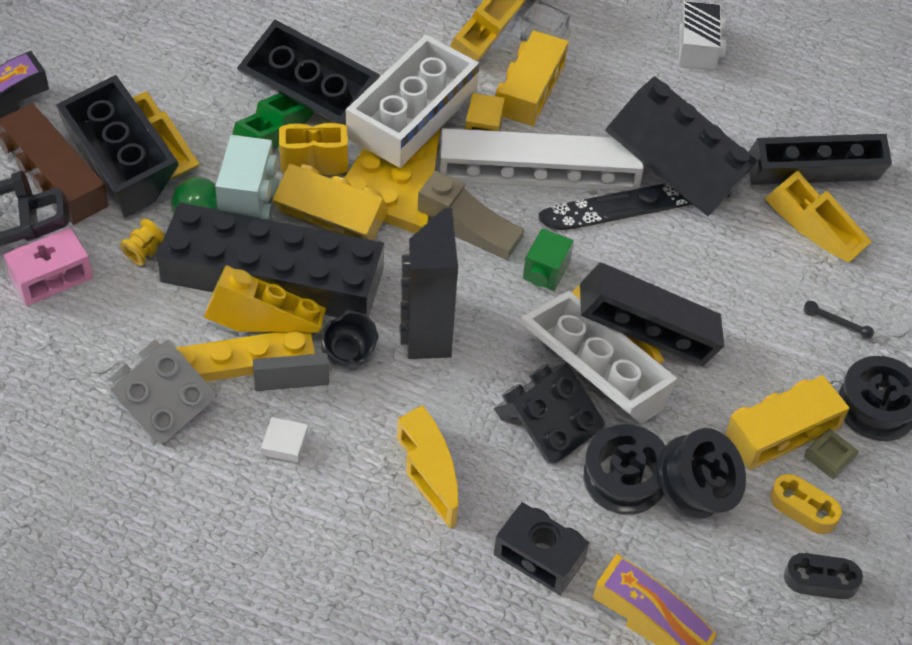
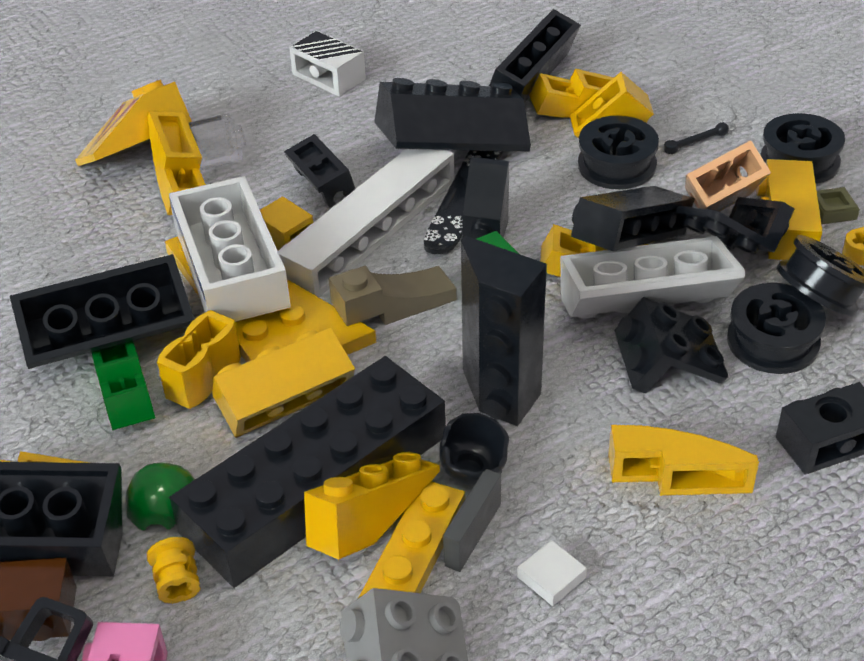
camera: 50 degrees left, 10 degrees down
light aqua brick [215,135,280,220] -> none
yellow brick [495,30,569,127] -> none
none -> black hinge [284,134,356,208]
none -> black slope [462,157,509,239]
none -> yellow slope [570,72,654,138]
none -> black wheel [578,116,659,190]
none -> black bracket [674,197,795,254]
none -> light nougat torso [685,140,771,212]

